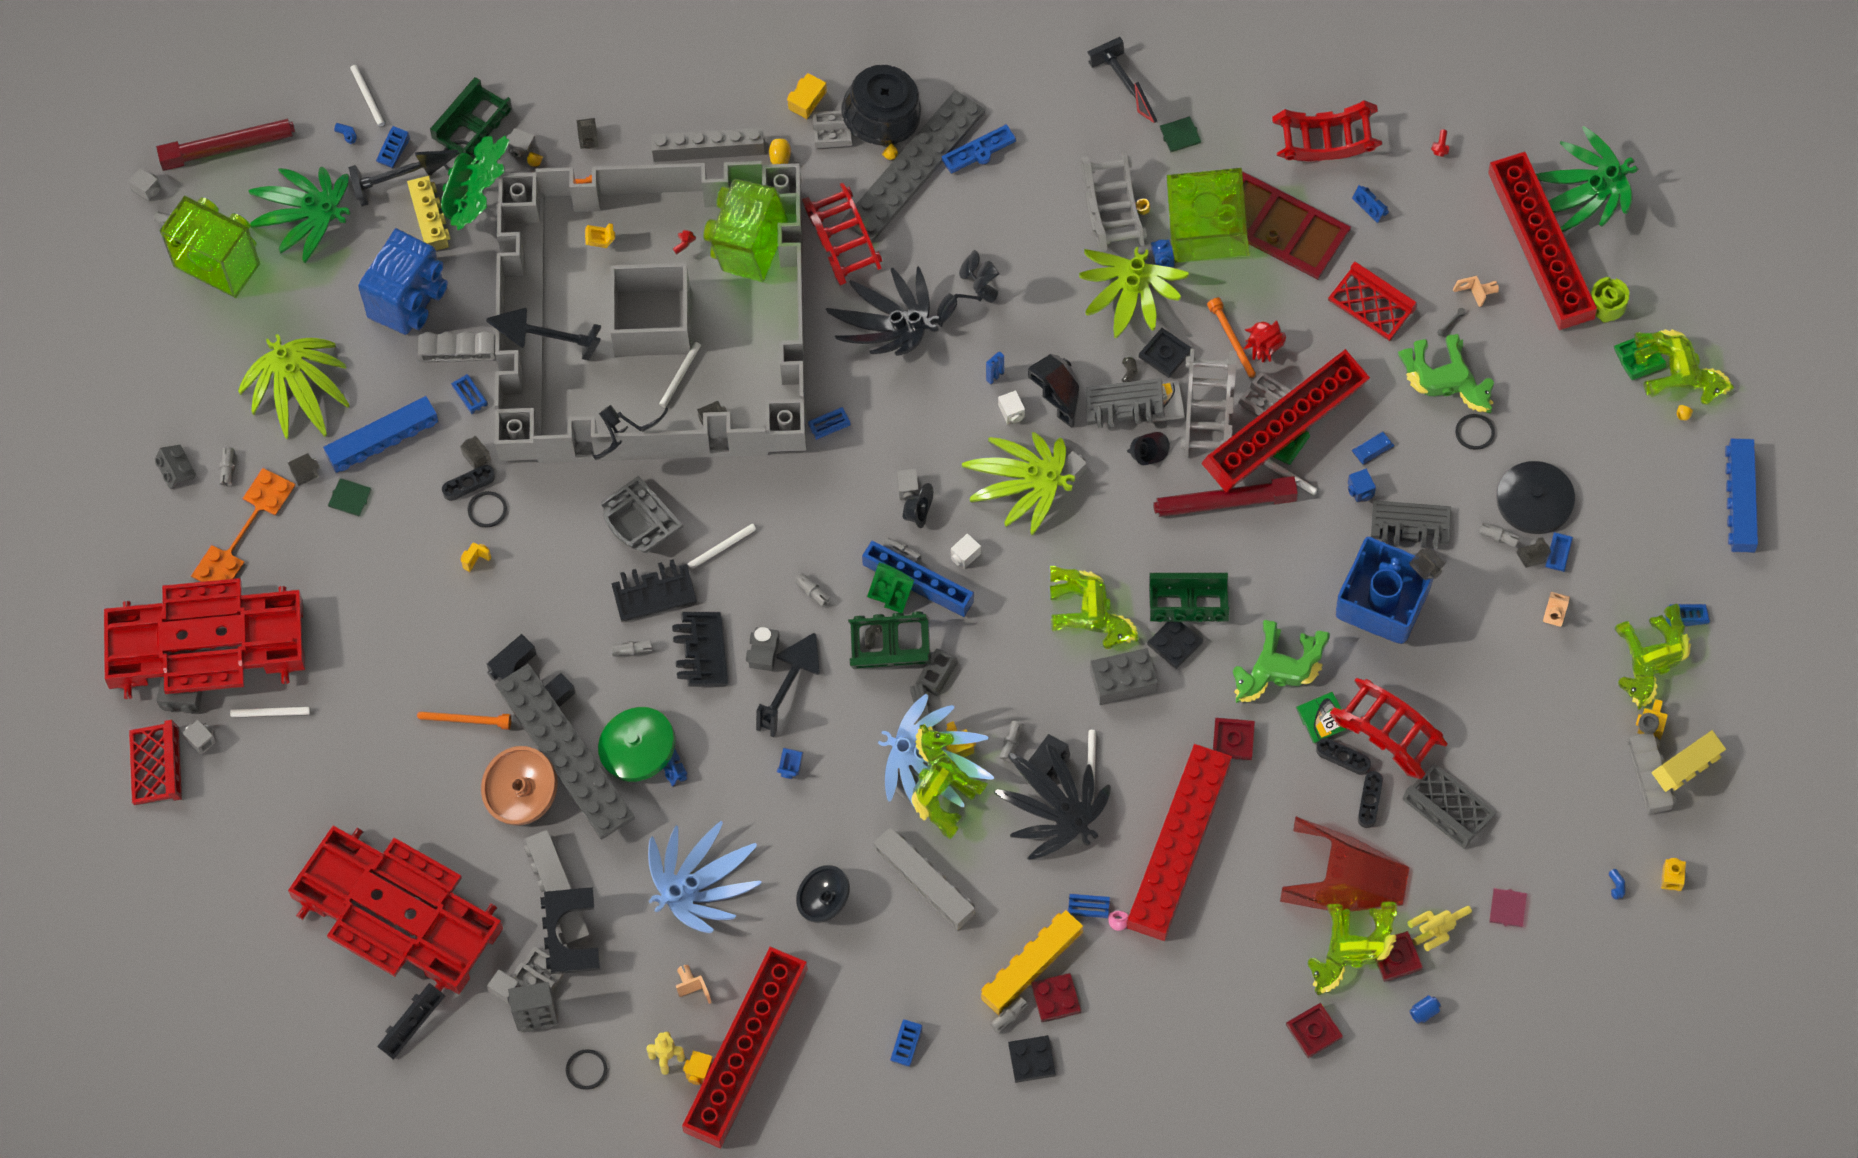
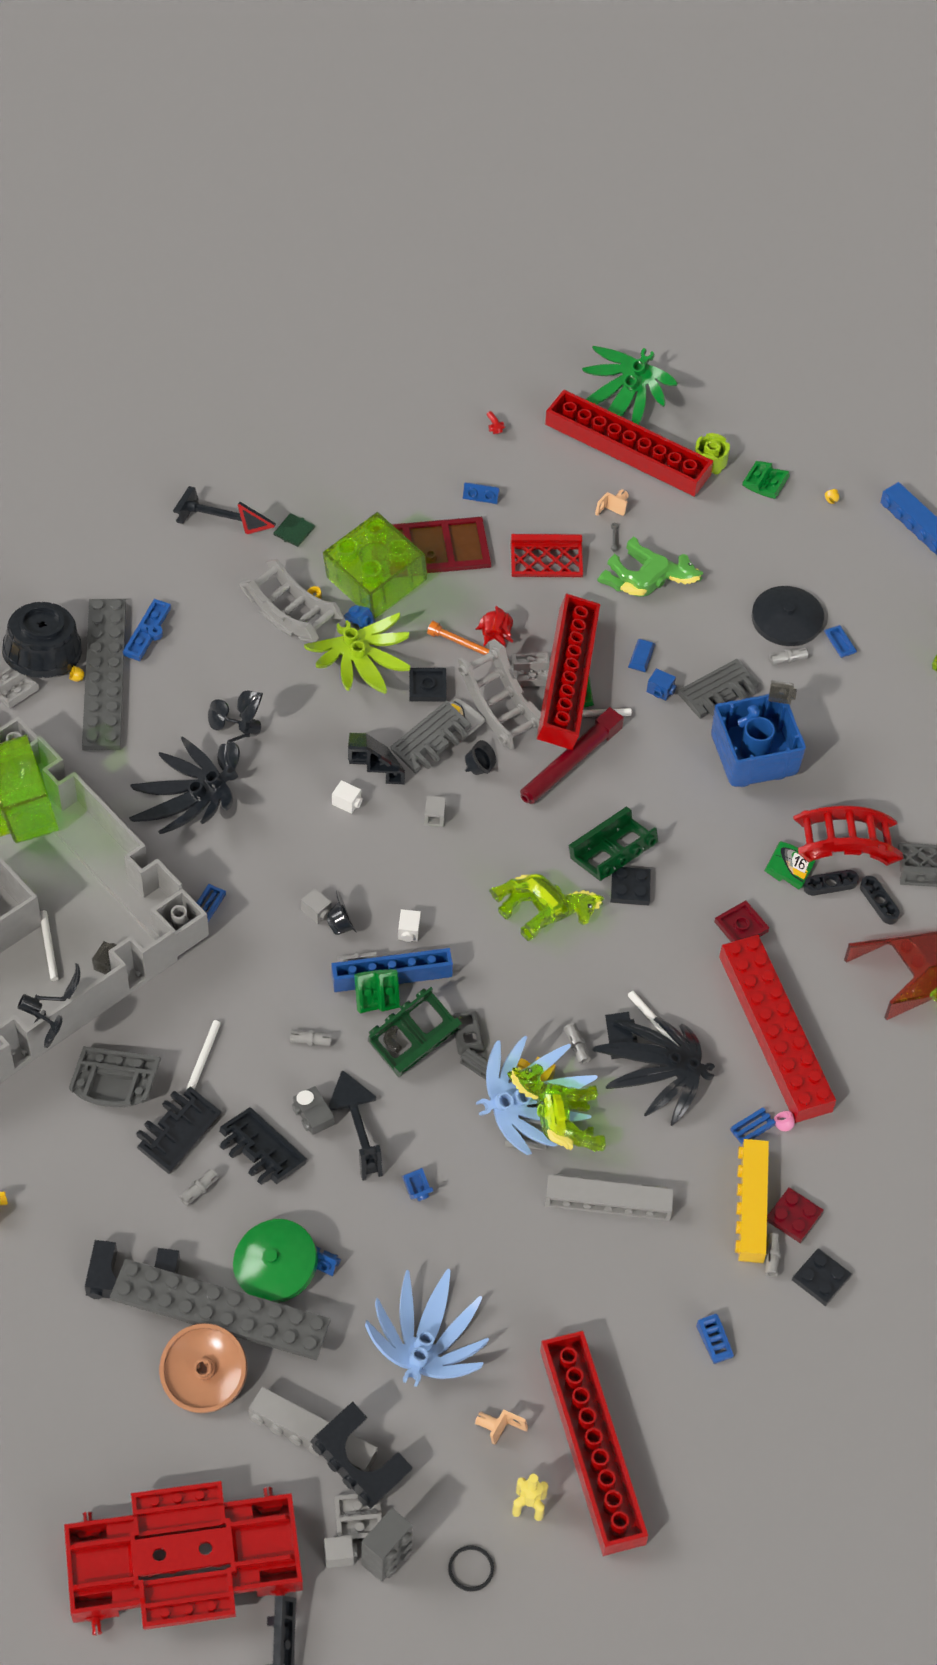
camera: 45 degrees left, 10 degrees down
orange piece [417,712,512,730] -> none
yellow brick [683,1050,714,1085] -> none
black dish [796,865,850,923] -> none
red fence [802,183,883,286] -> none
lime plant [962,432,1075,535] -> none
blue tile [986,351,1004,385] -> none
dark grey brick [1090,648,1158,705] -> none
clear smoke arm [1121,357,1138,383] -> none
bright green animal [1233,620,1330,703] -> none
red fence [1272,100,1383,161] -> none
black piece [1455,414,1494,450] -> none
clear smoke bracket [1516,537,1551,568] -> none
light nougat bracket [1543,592,1570,627] -> none
clear neon green animal [1634,329,1734,405] -> none

